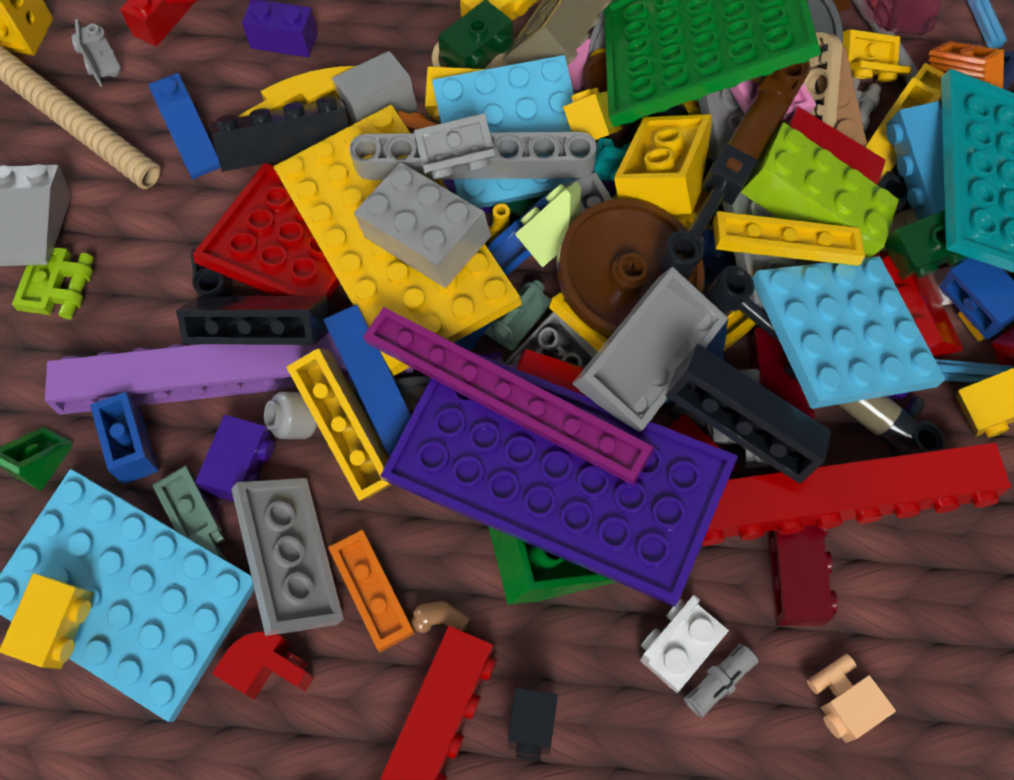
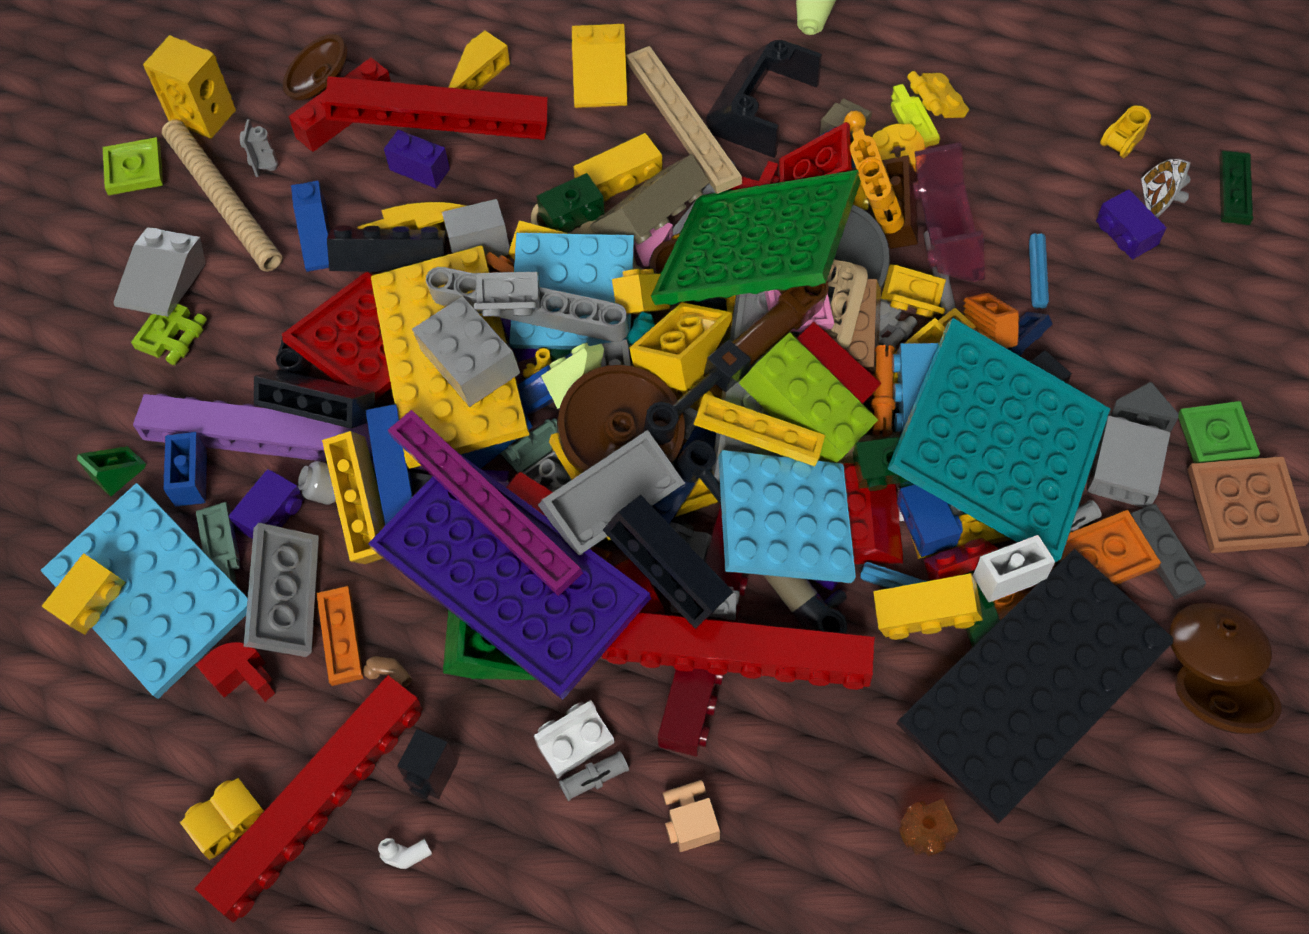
camera: 15 degrees right, 5 degrees down
none -> orange pin [871,345,896,437]

